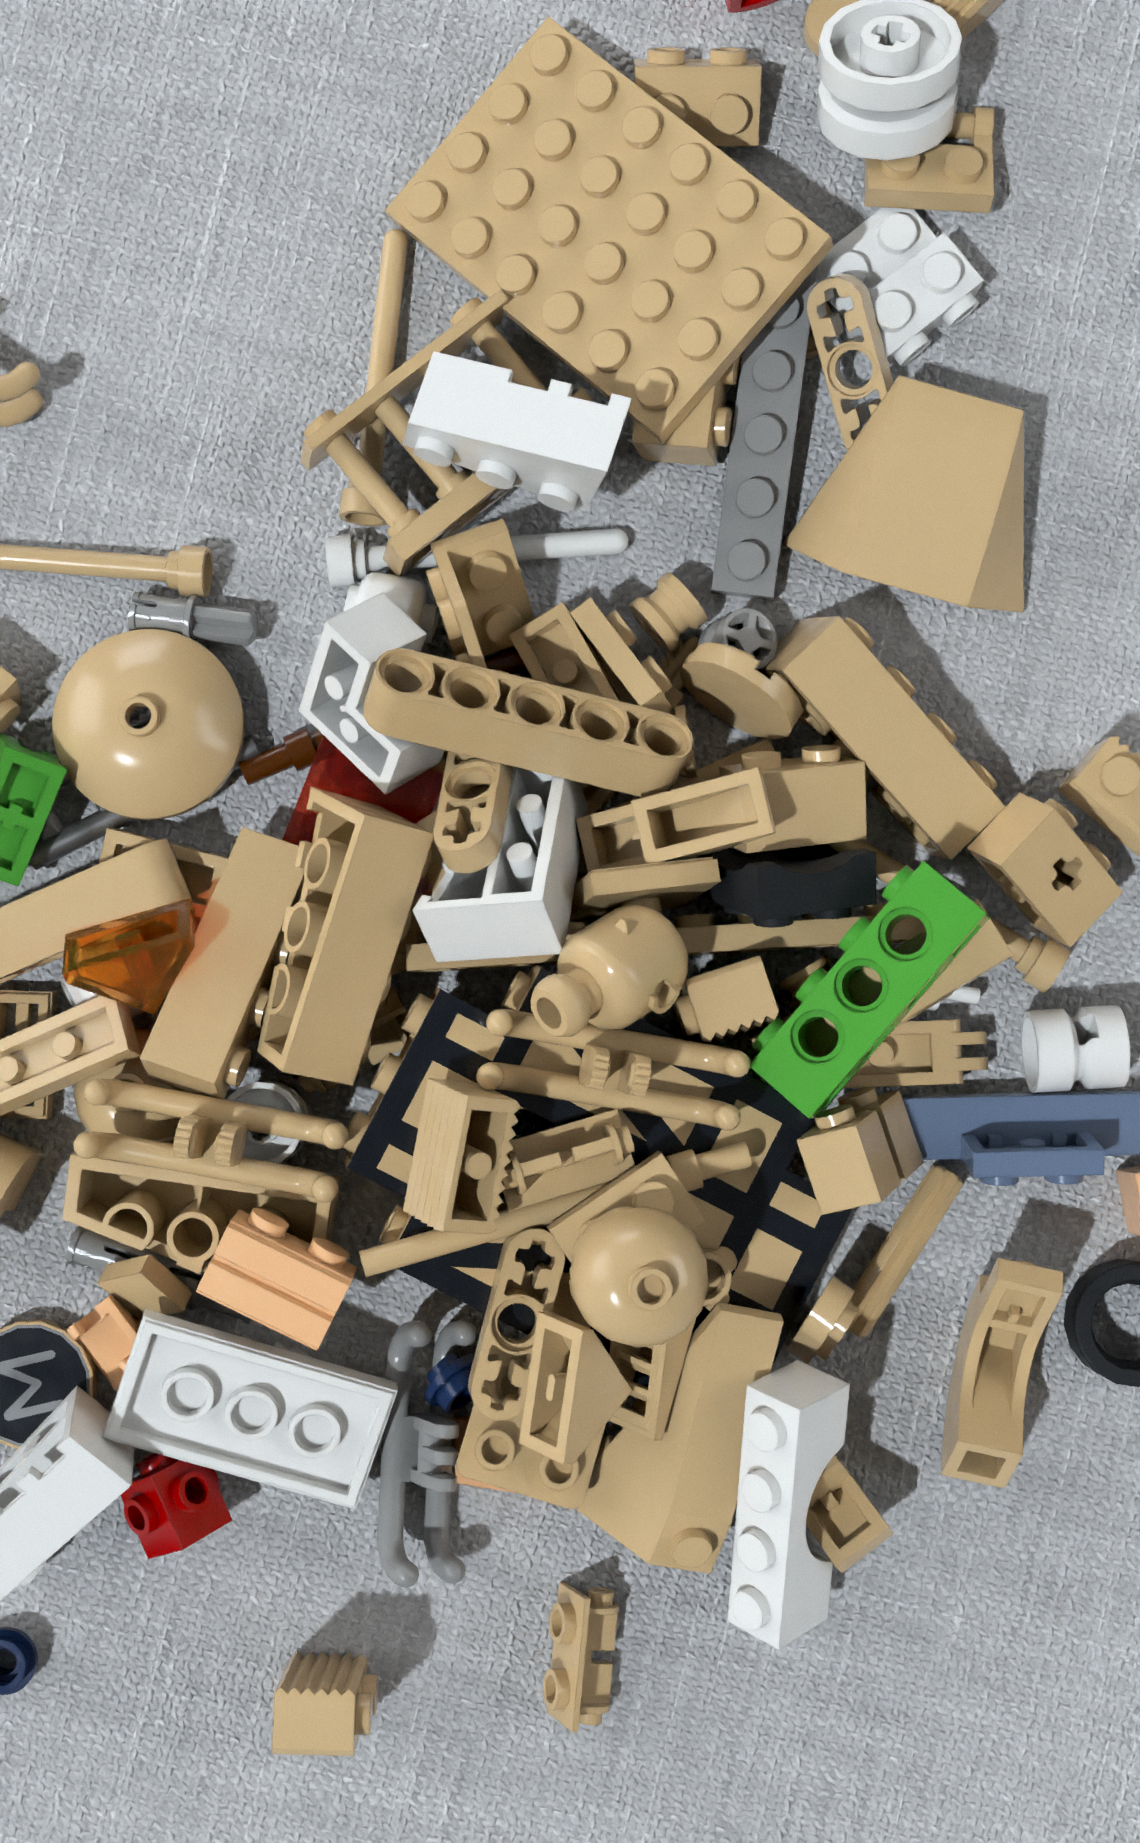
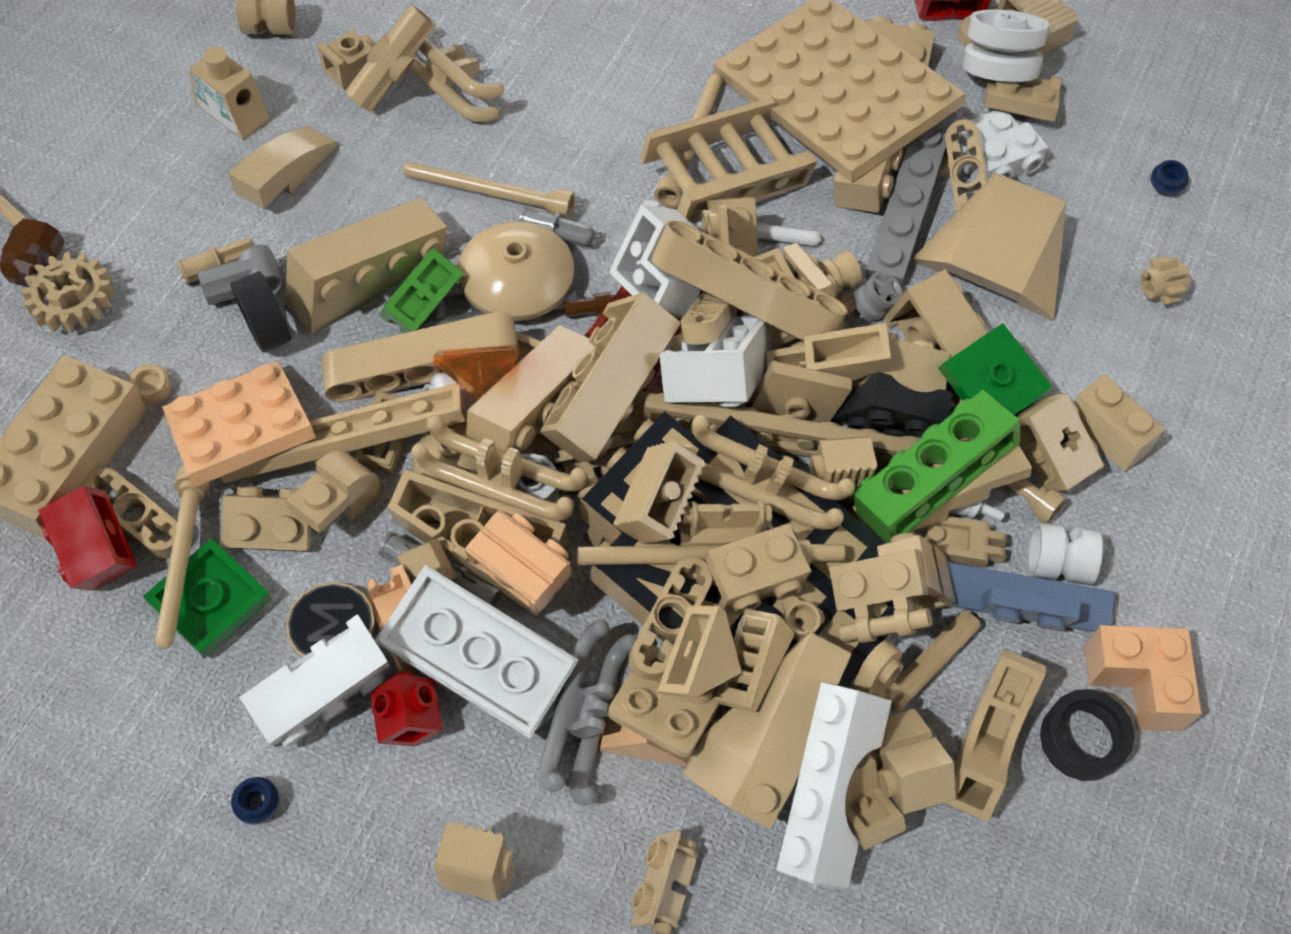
camera: 10 degrees right, 25 degrees down
white wedge [402,351,632,512] -> none
dark blue plate [424,1353,475,1414] -> none
tan piece [530,905,688,1037] -> none
tan cylinder [569,1206,709,1348] -> none
tan tile [680,642,803,740] -> none
none -> tan plate [829,549,932,644]
none -> tan piece [869,708,956,815]
none -> green plate [938,323,1053,415]

